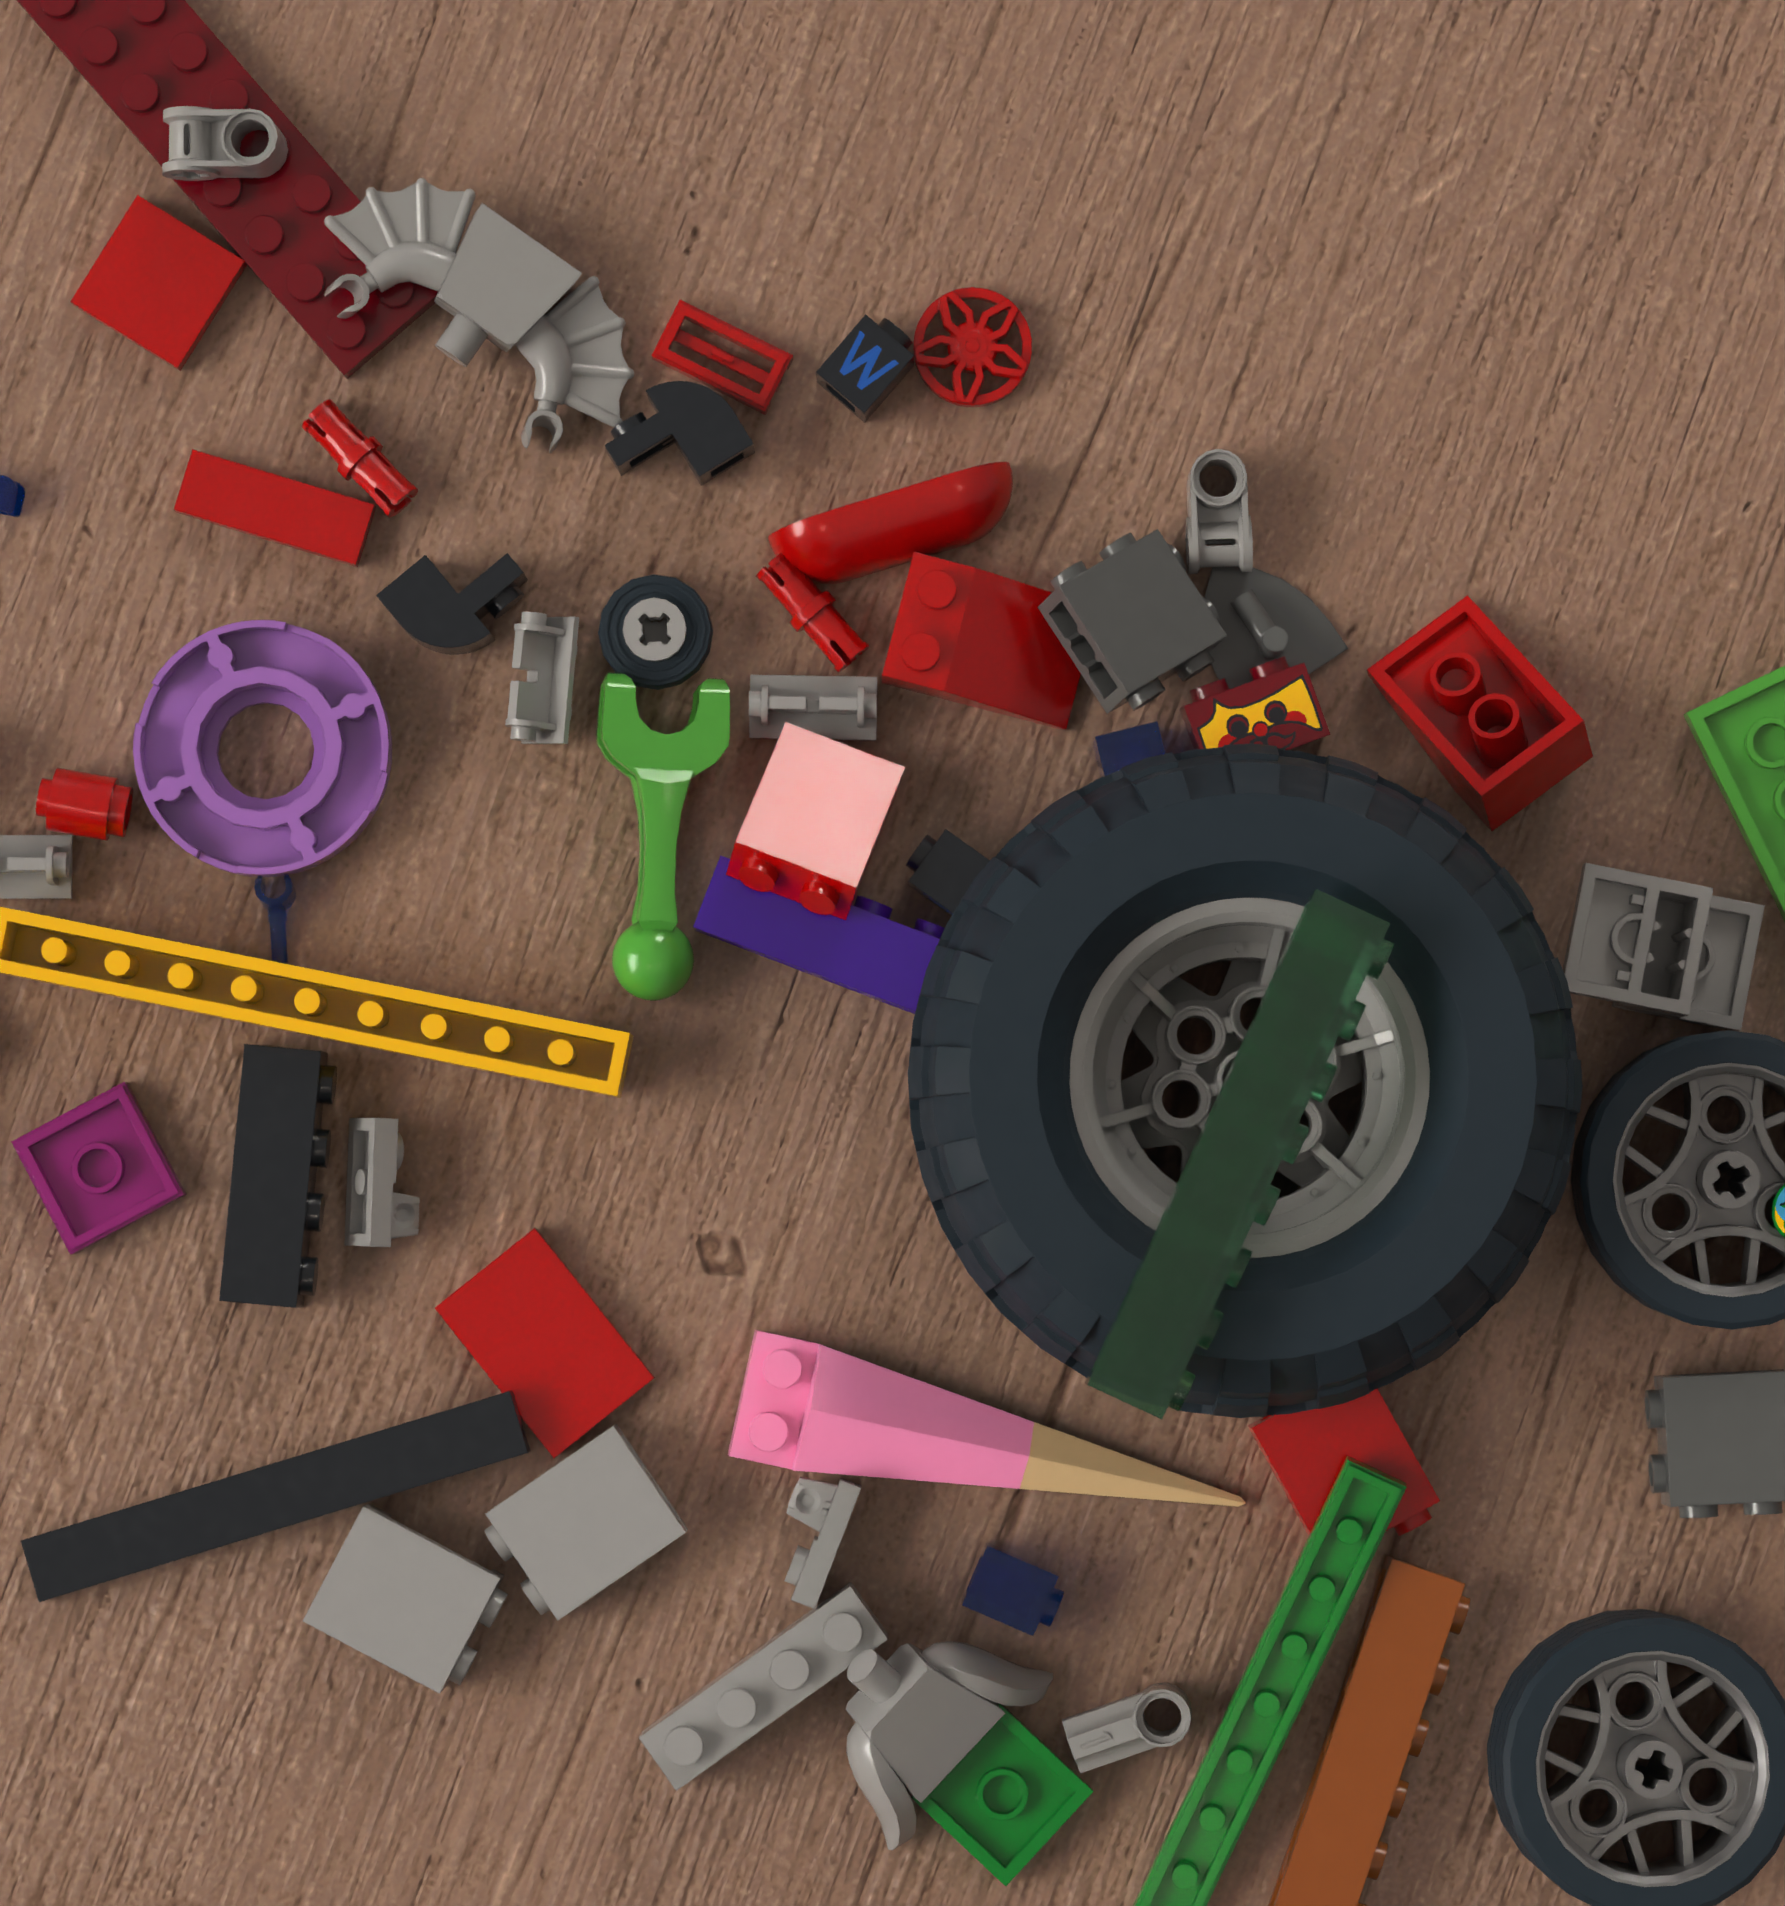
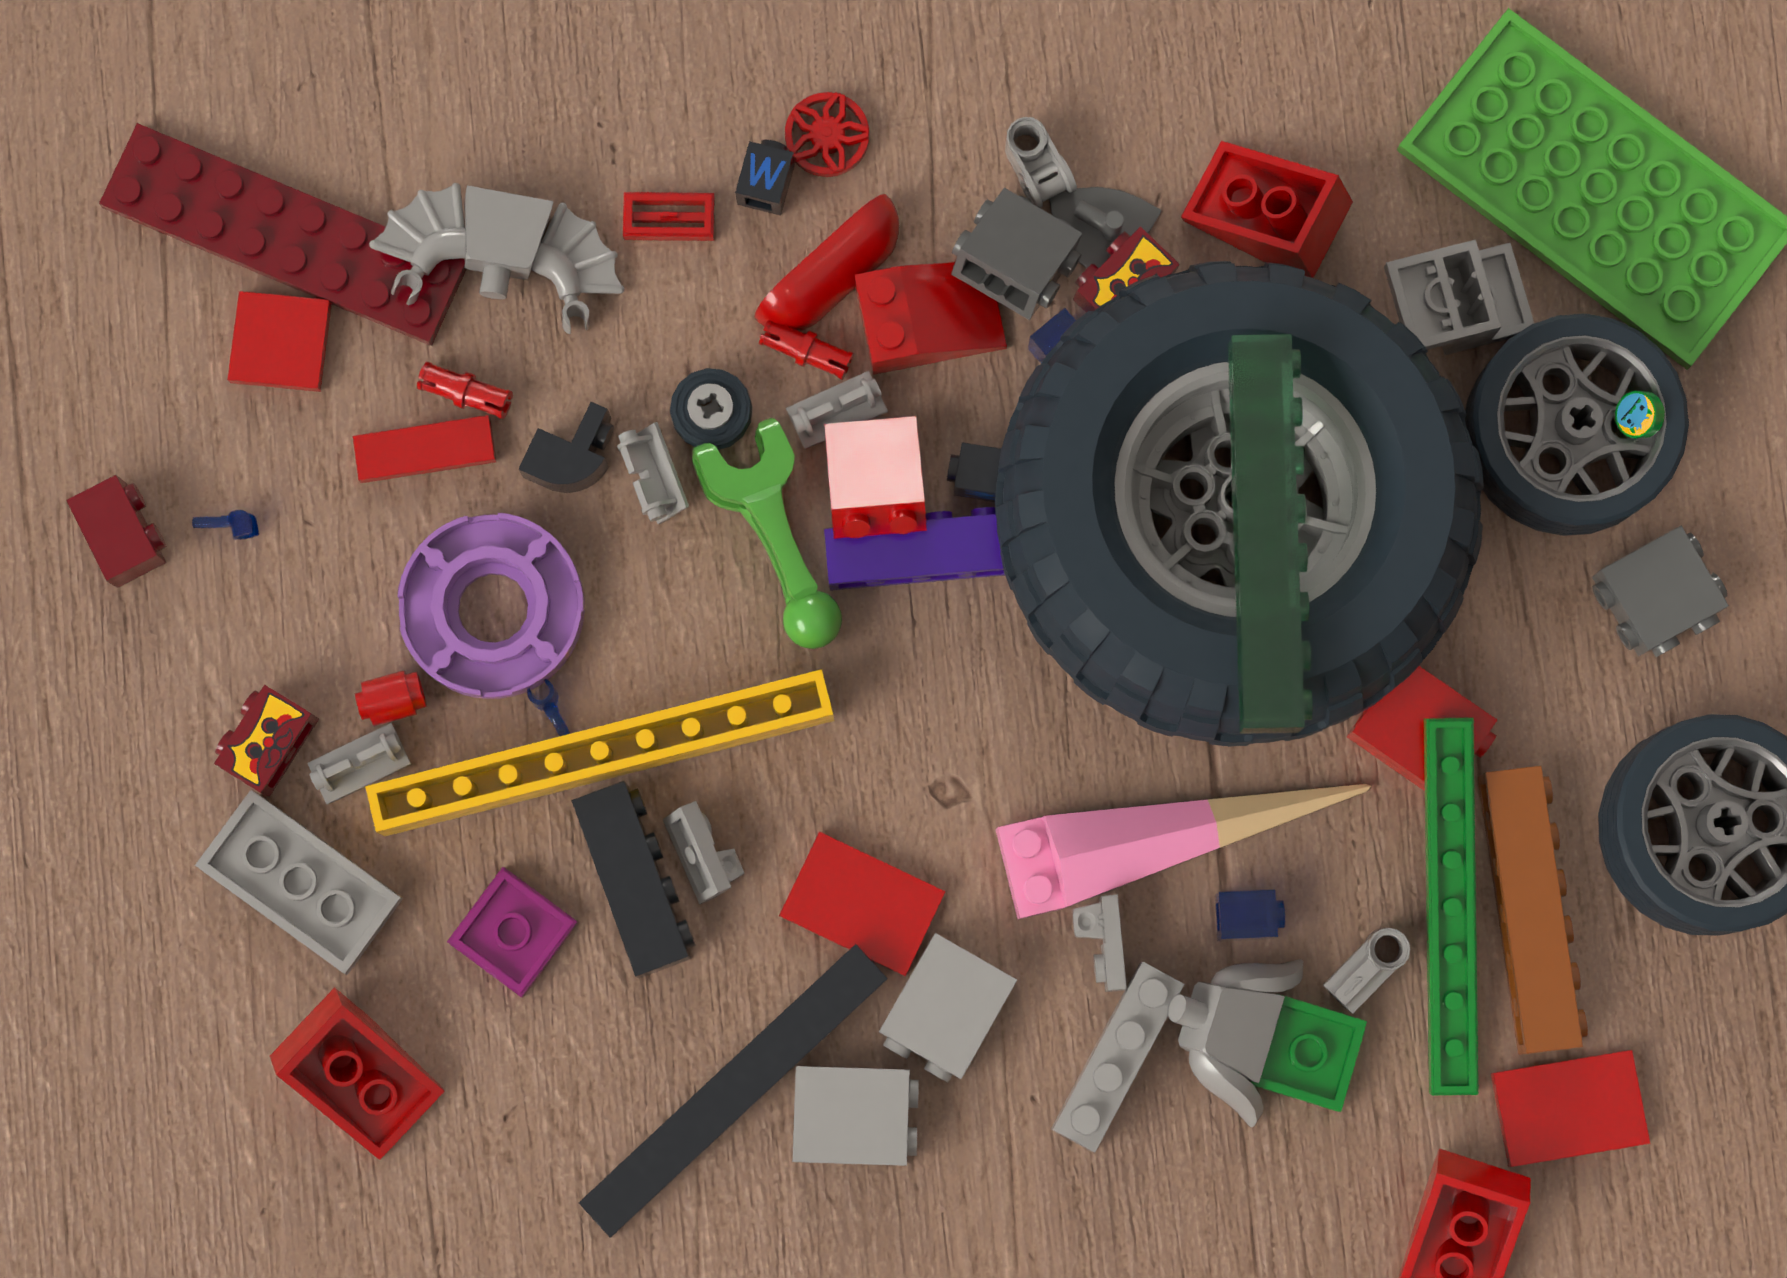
camera: 25 degrees left, 5 degrees down
light grey piece [162,106,288,181] -> none
black brick [605,381,755,486] -> none

